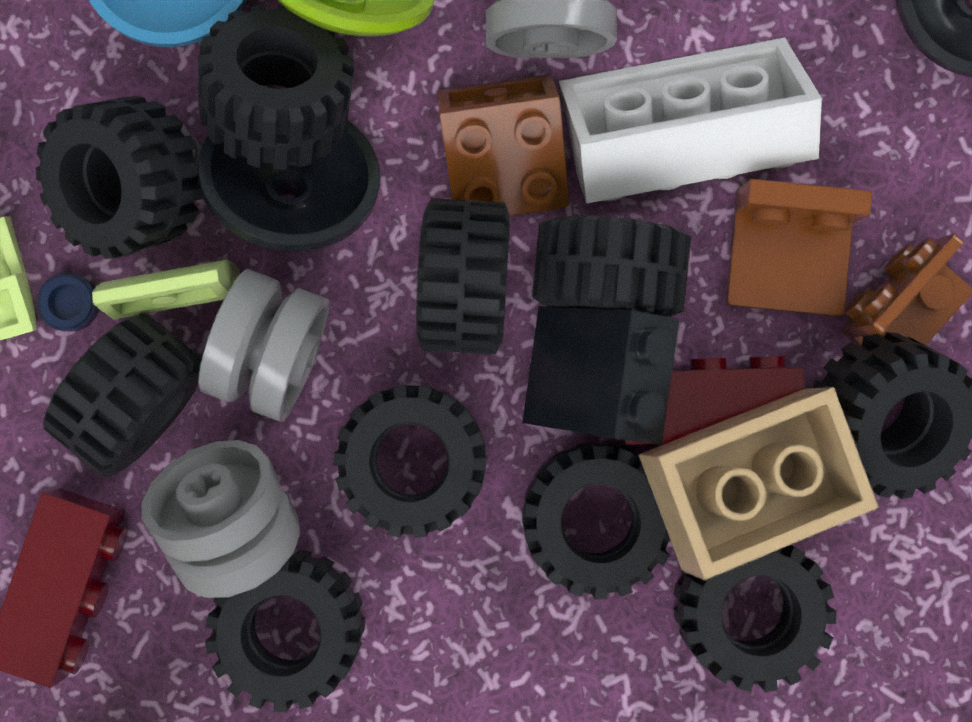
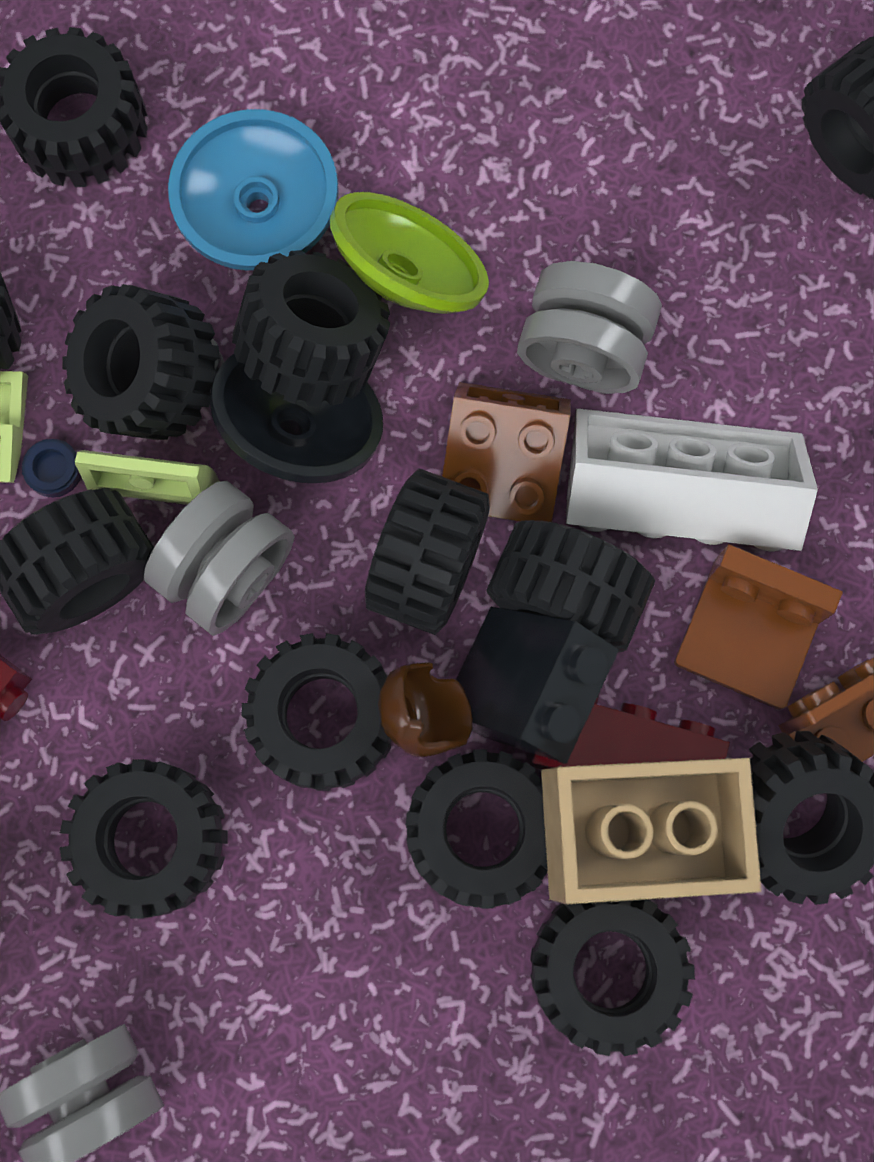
camera: 20 degrees right, 10 degrees down
light grey wheel [142,440,301,598] -> none
none -> reddish brown hair [378,662,473,757]

